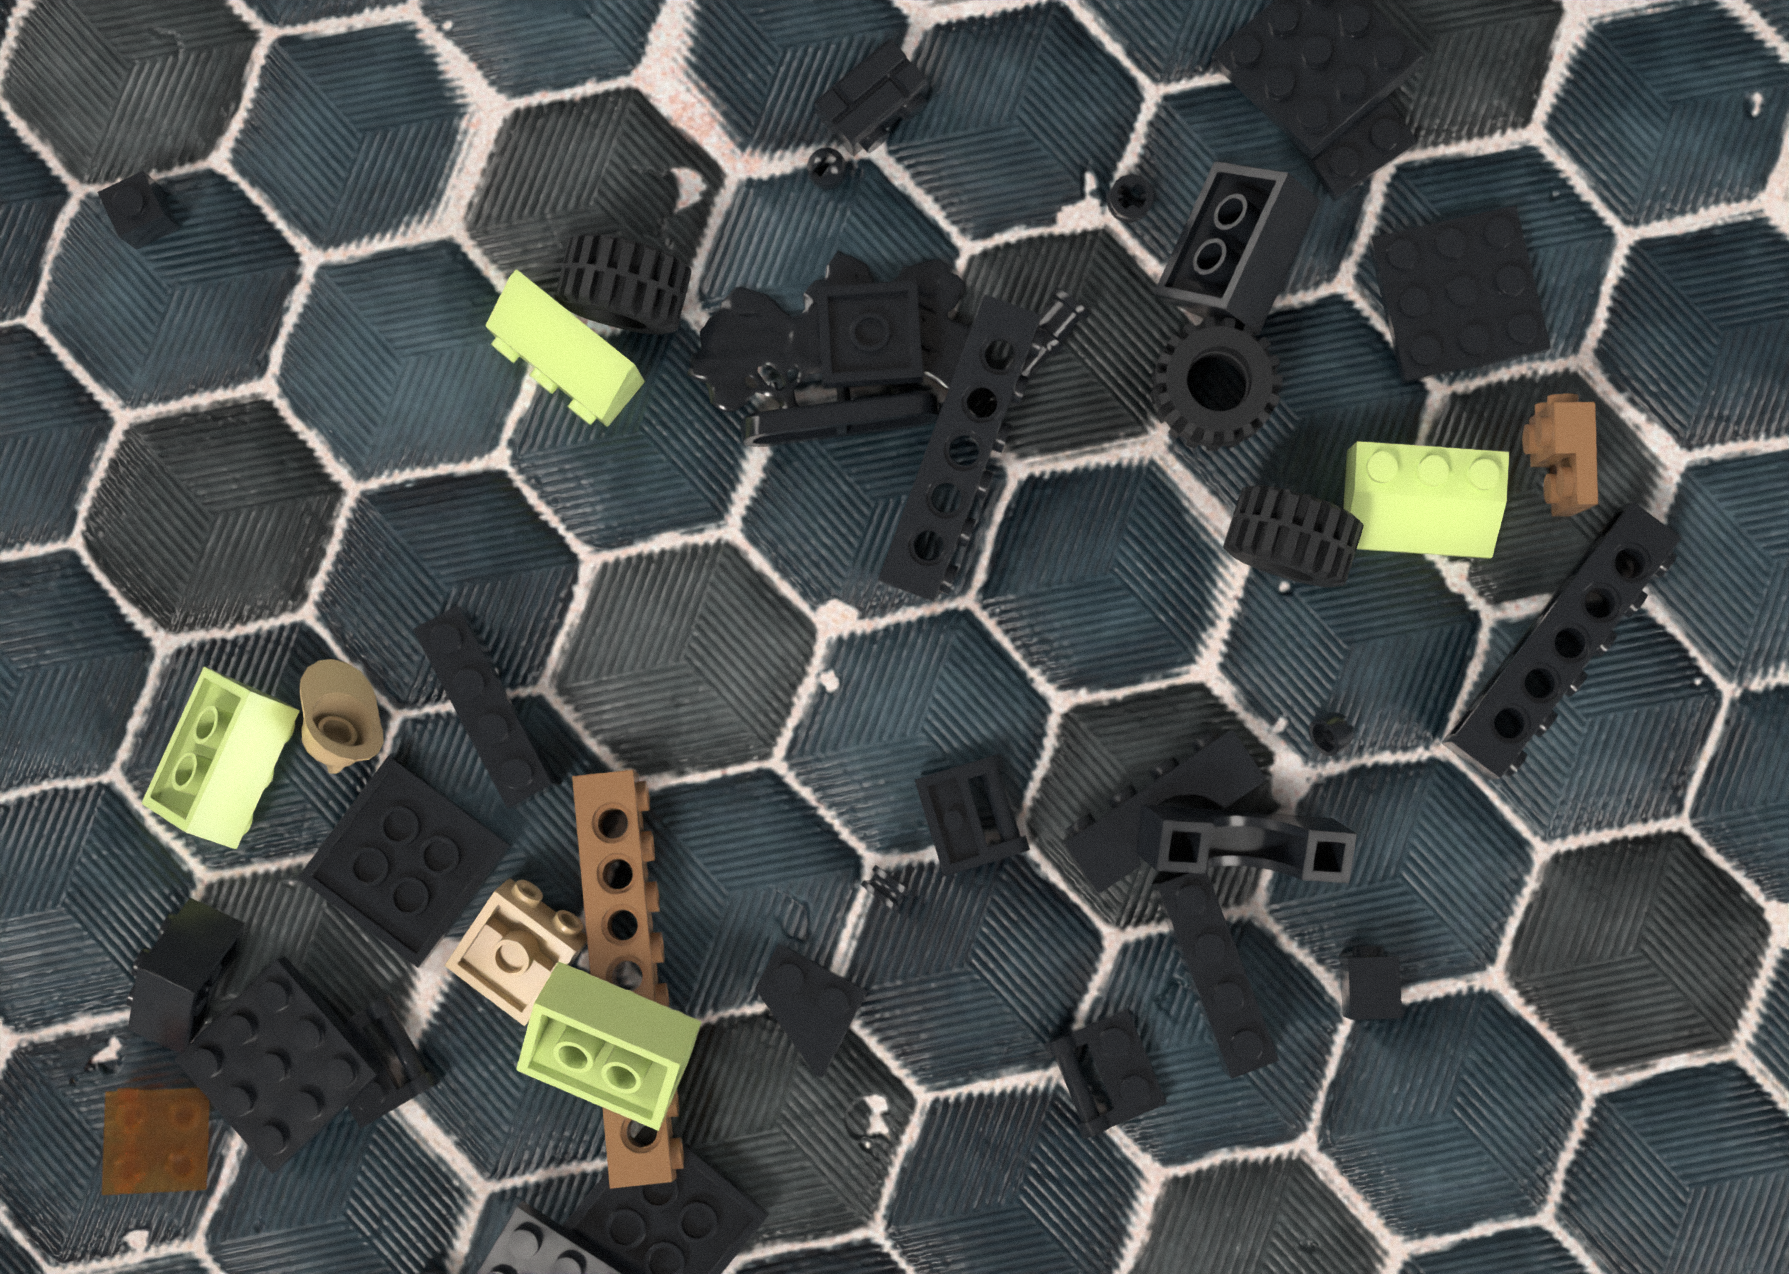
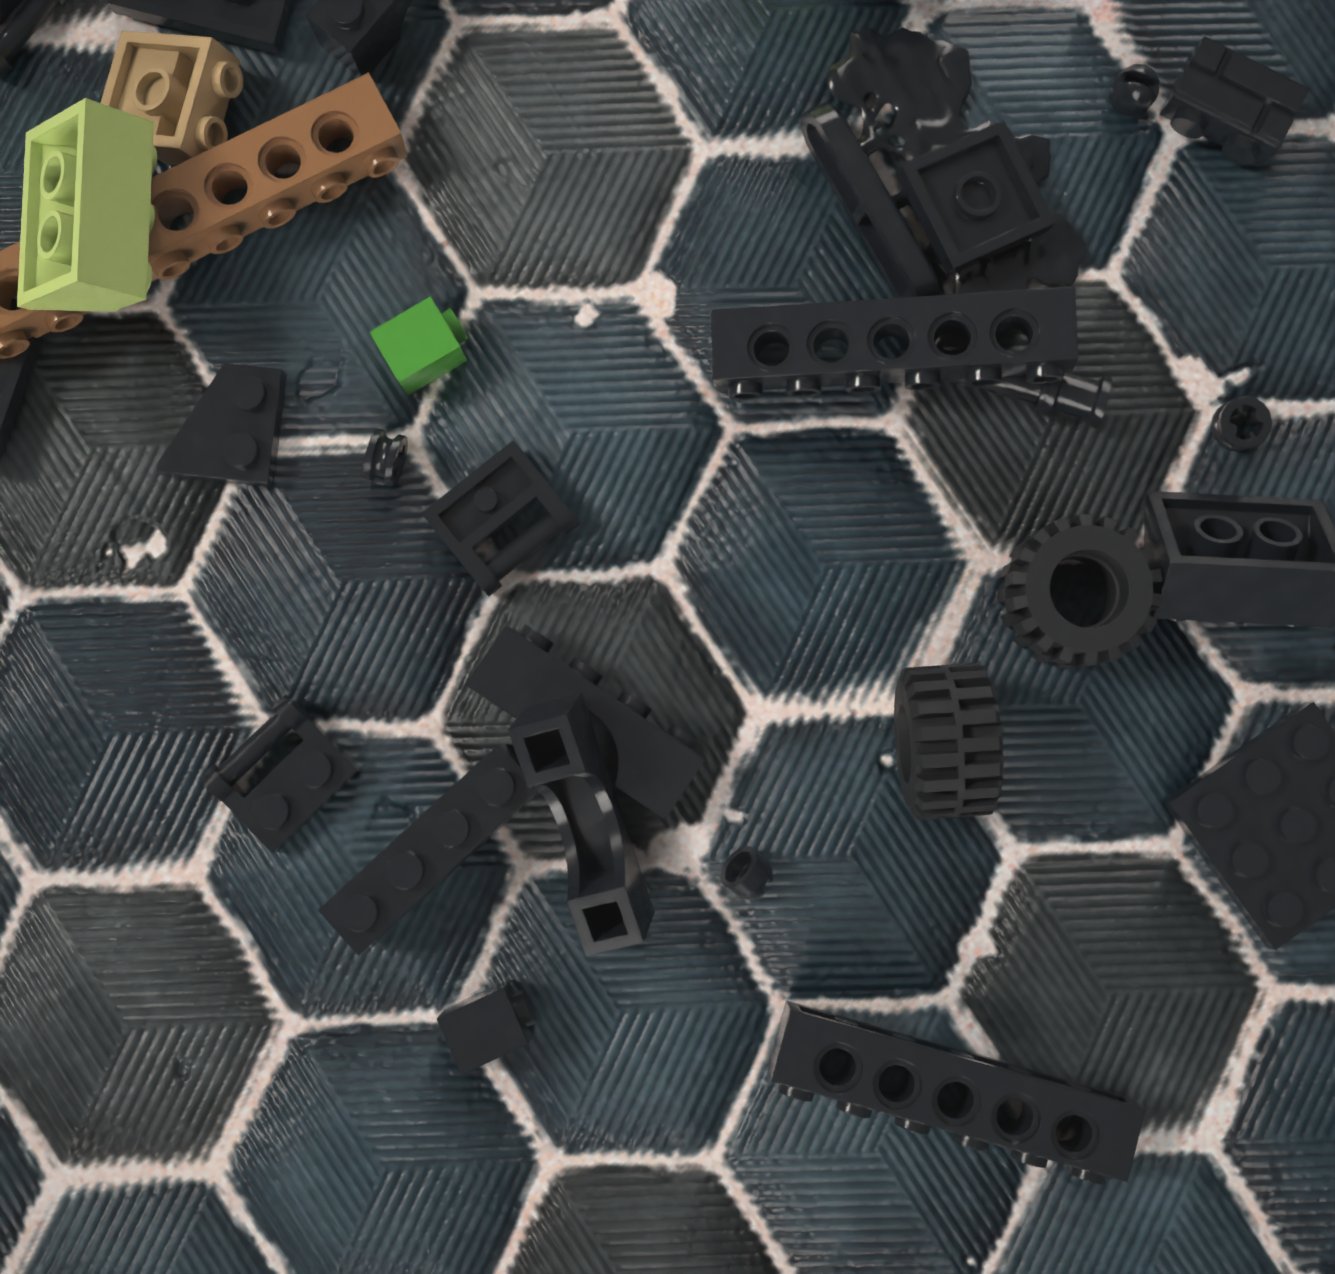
camera: 65 degrees right, 0 degrees up
yellowish green slope [1344,441,1509,559] -> none
medium nougat plate [1522,394,1598,516] -> none
none -> bright green brick [369,296,469,395]

